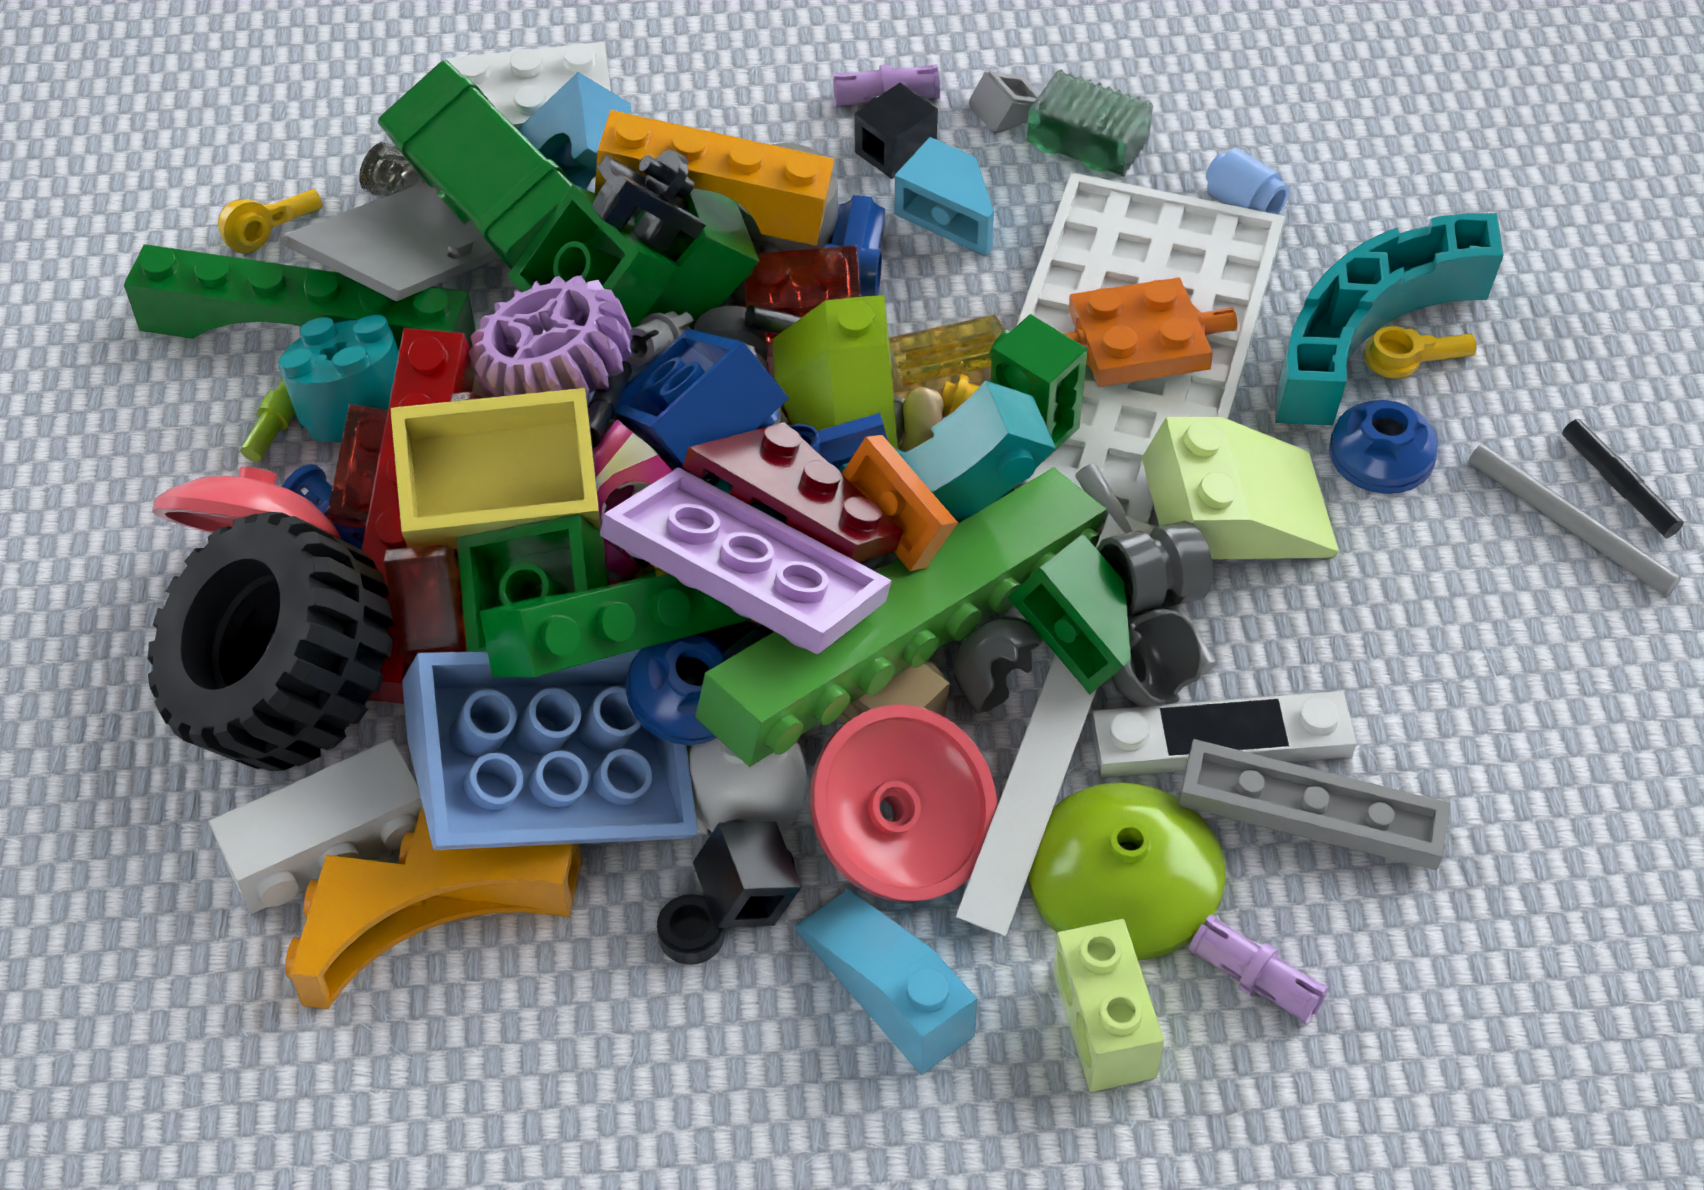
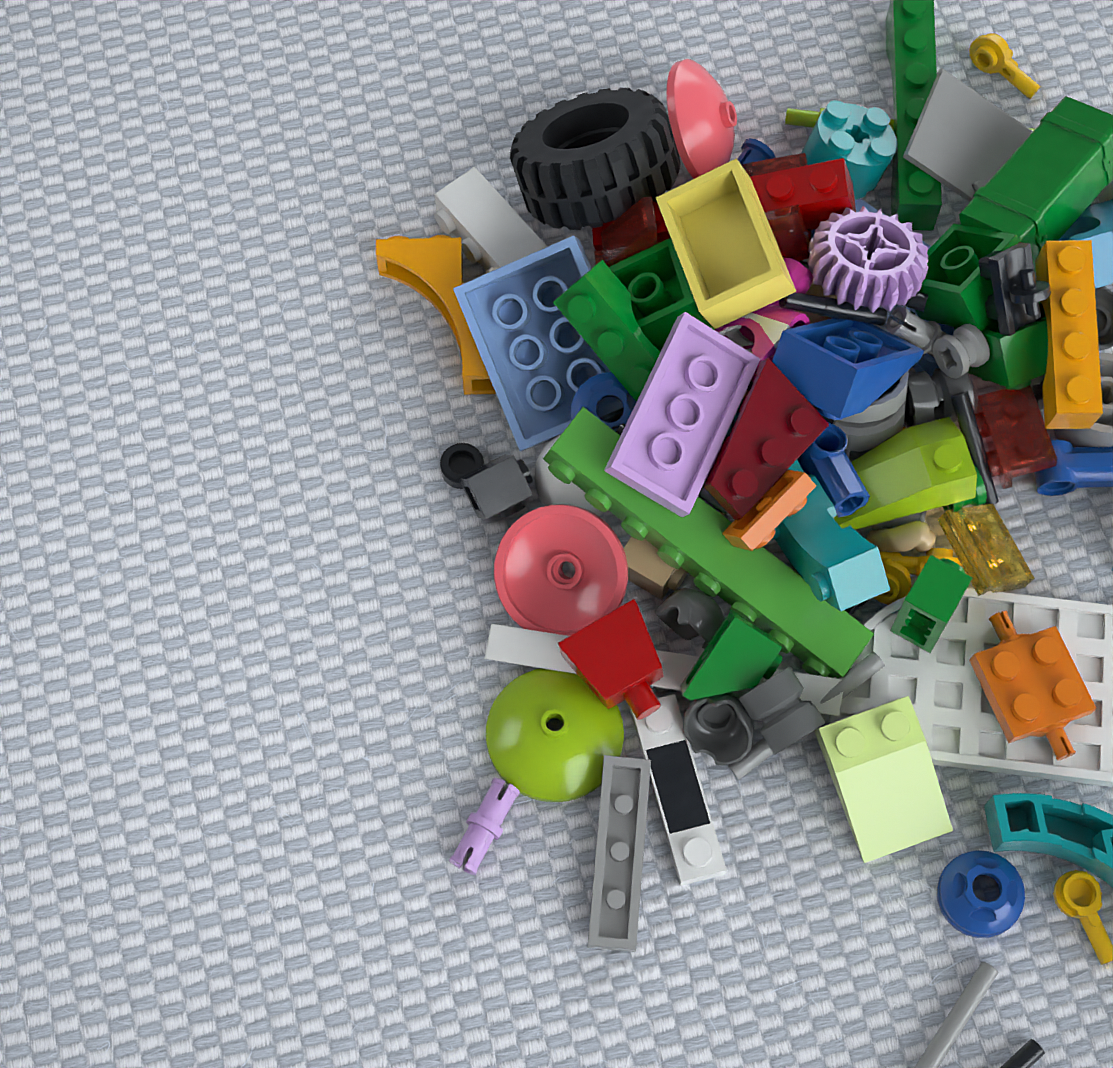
camera: 80 degrees right, 15 degrees up
medium azure slope [796,889,977,1075] -> none
yellowish green brick [1053,918,1164,1093] -> none
none -> red torso [558,599,663,720]
none -> light grey wheel [933,324,990,378]

